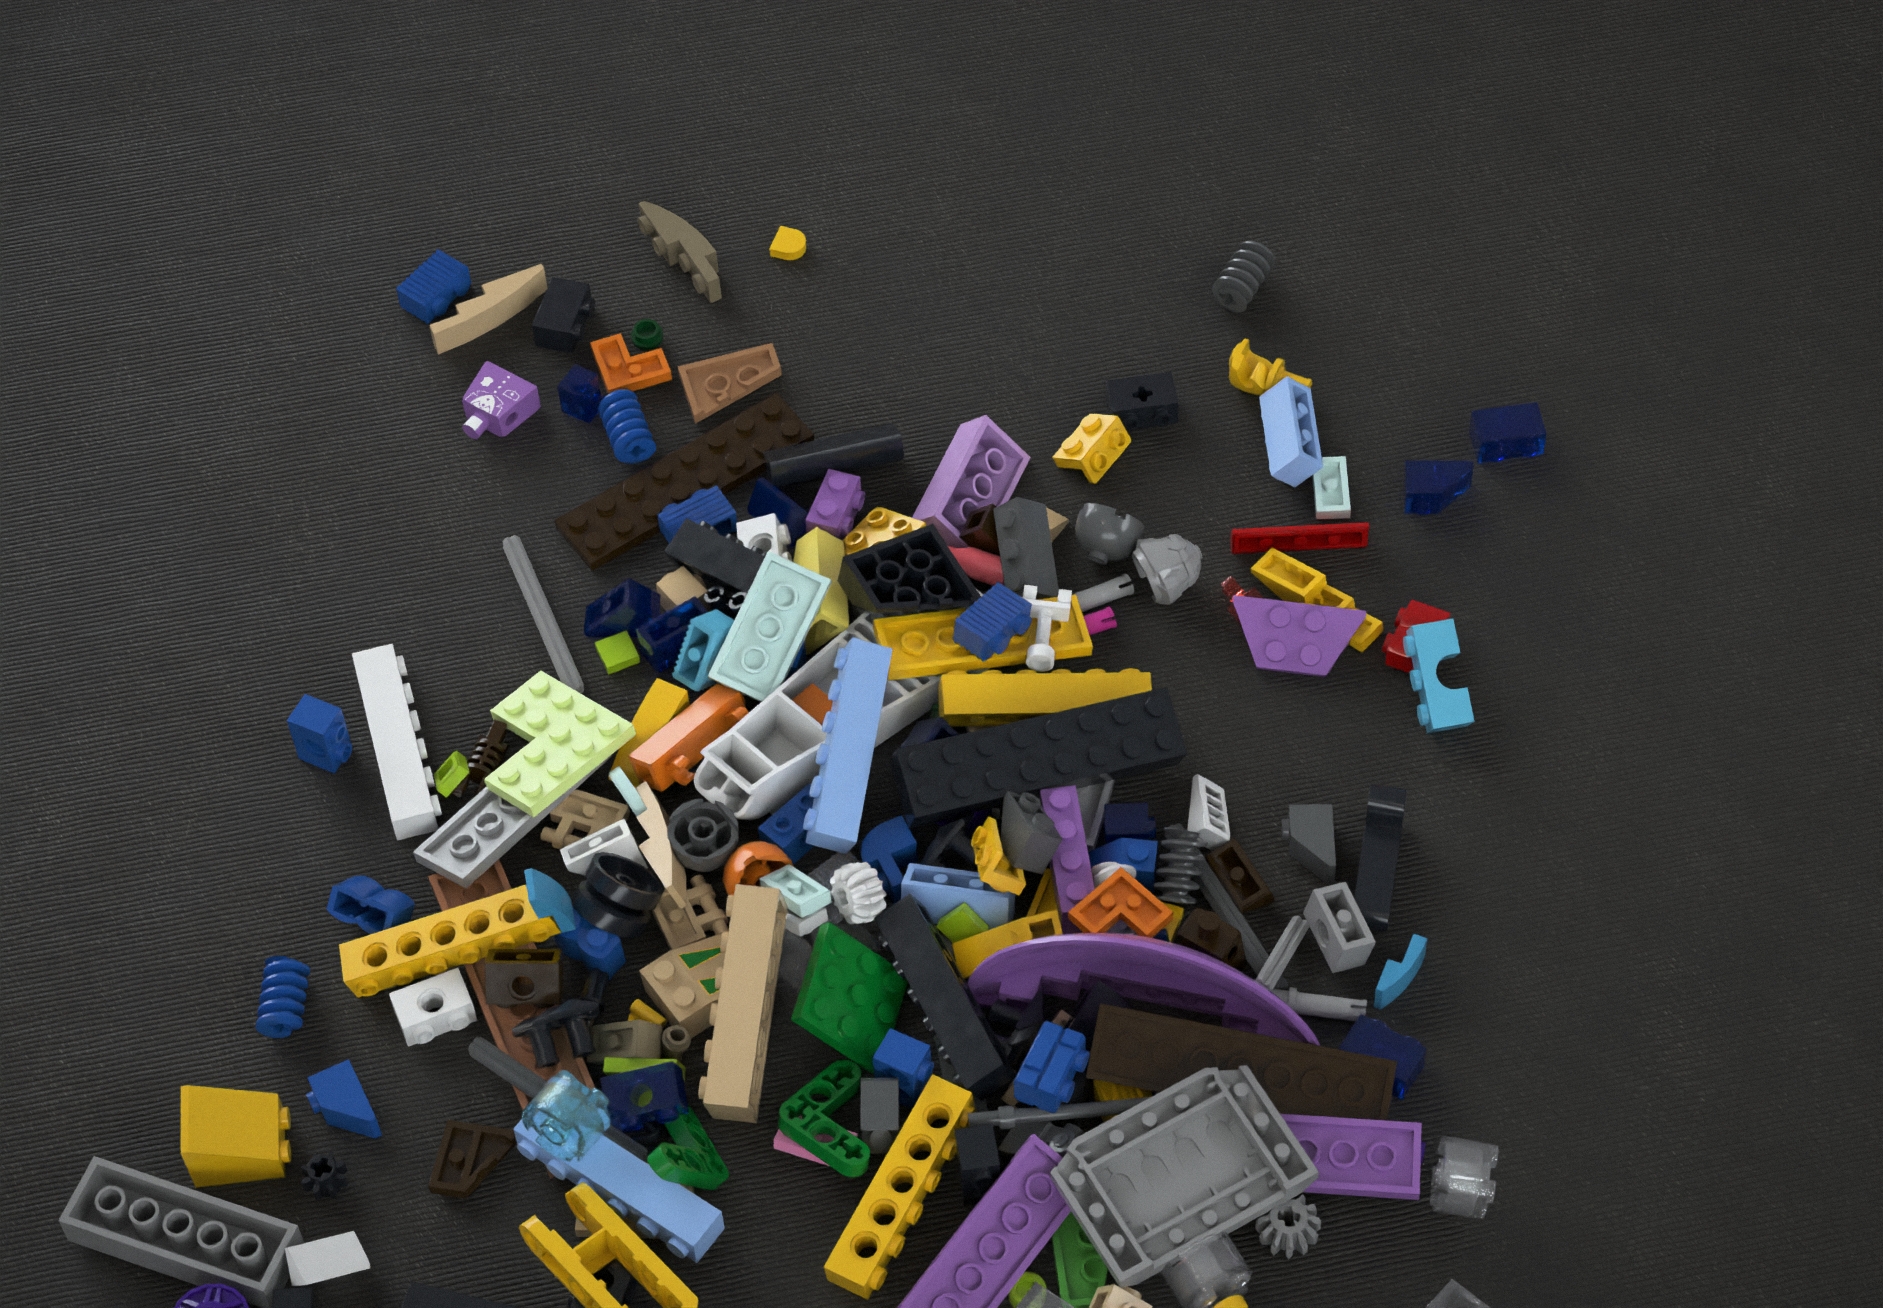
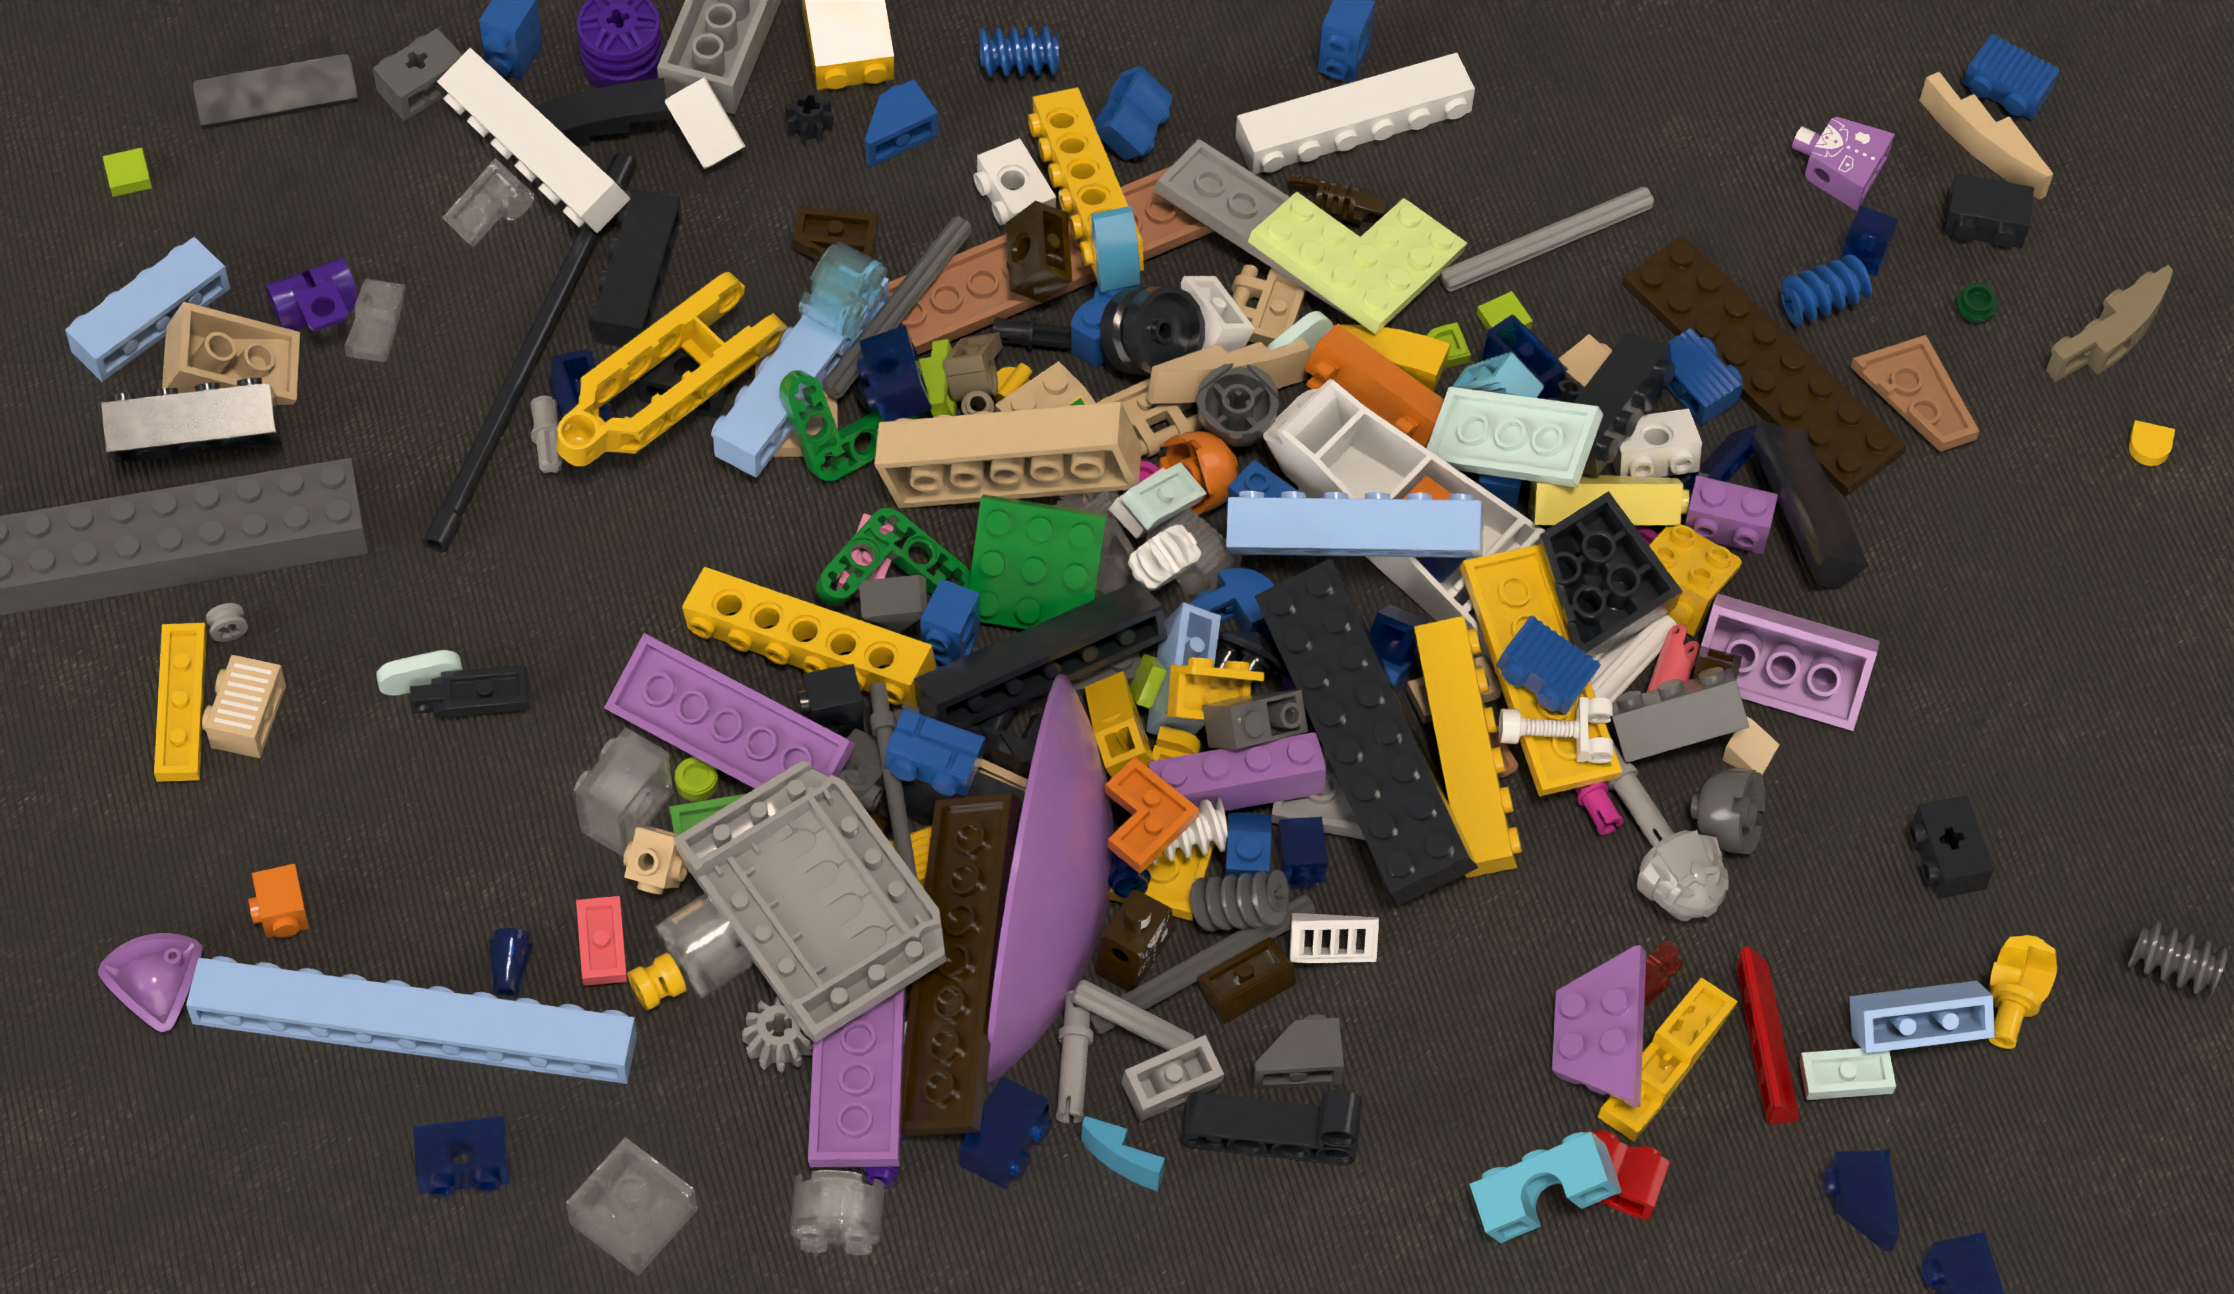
camera: 80 degrees right, 5 degrees up
lime tile [434,751,469,798] -> none
black connector [512,999,599,1069] -> none
clear blue slope [584,578,661,637] -> none
orange plate [590,333,672,394] -> none
yellow bracket [1052,414,1131,484] -> none
none -> yellow tile [1156,725,1201,754]
none -> lime tile [1427,322,1471,368]

